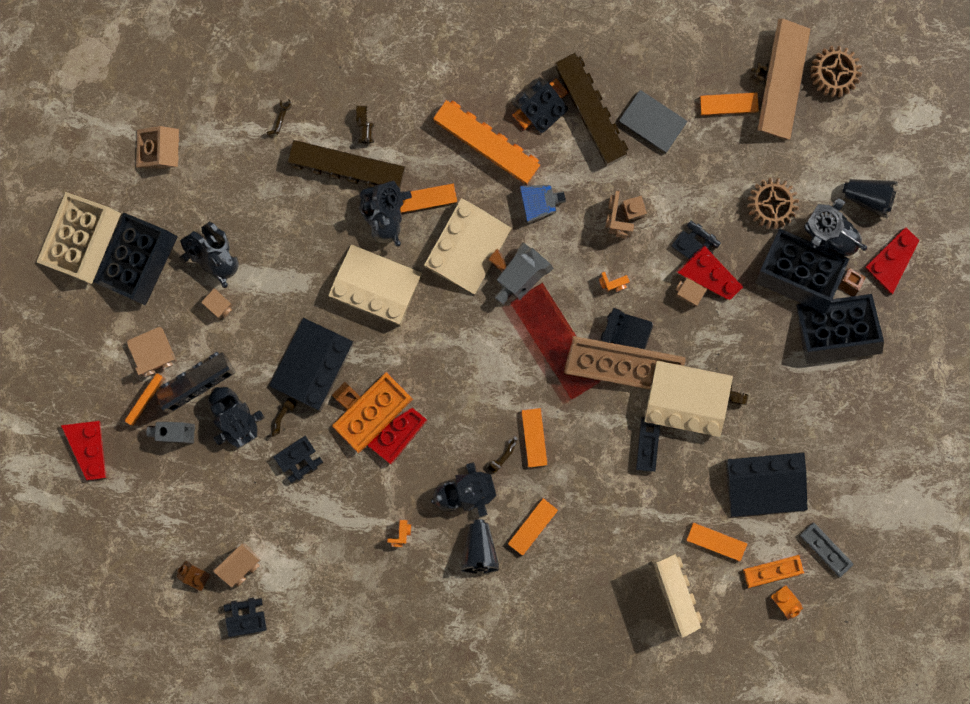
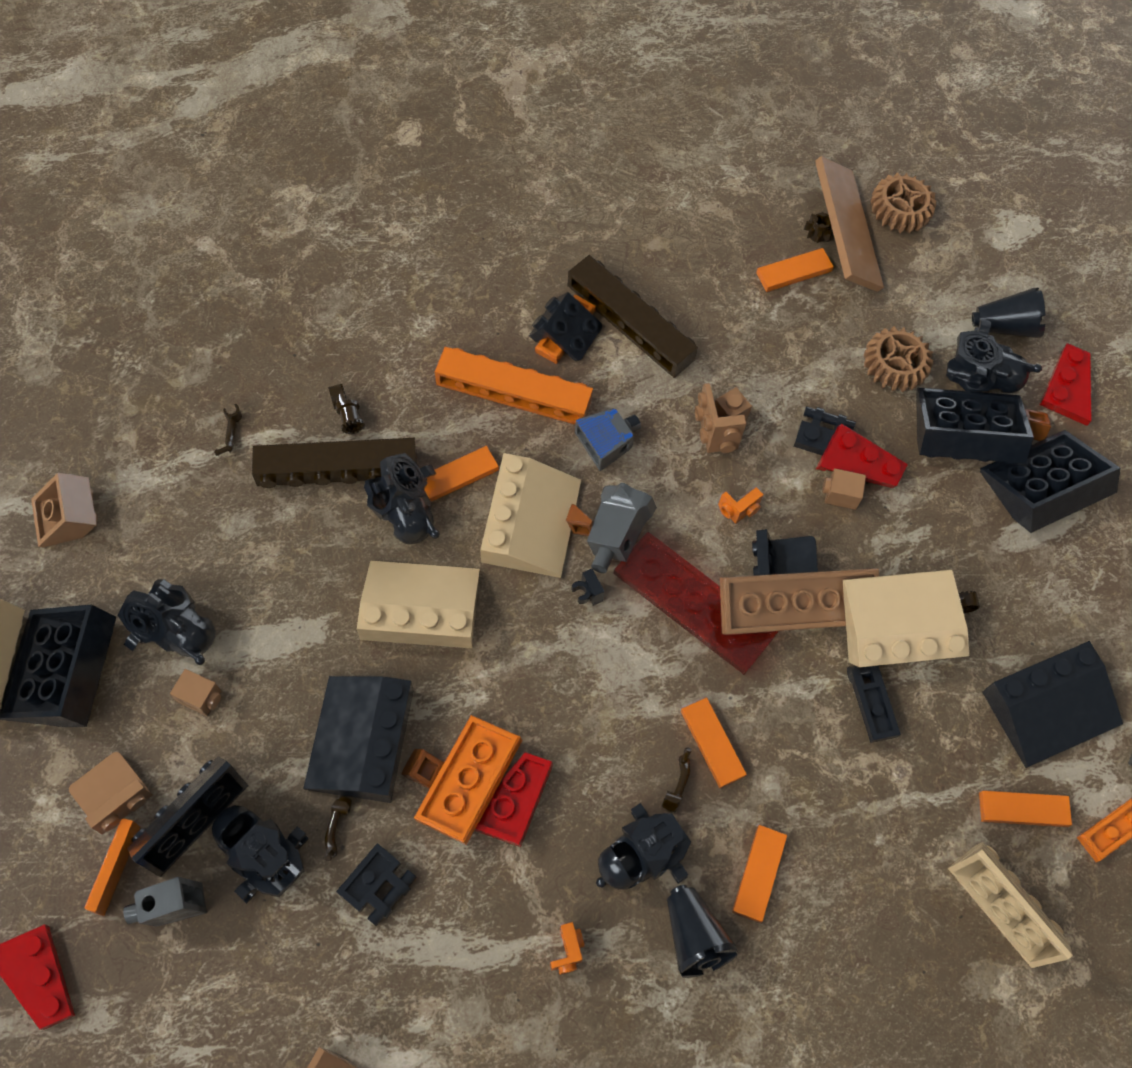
camera: 25 degrees left, 20 degrees down
dark grey tile [619,90,688,153] -> none
none -> black tile [571,569,605,606]

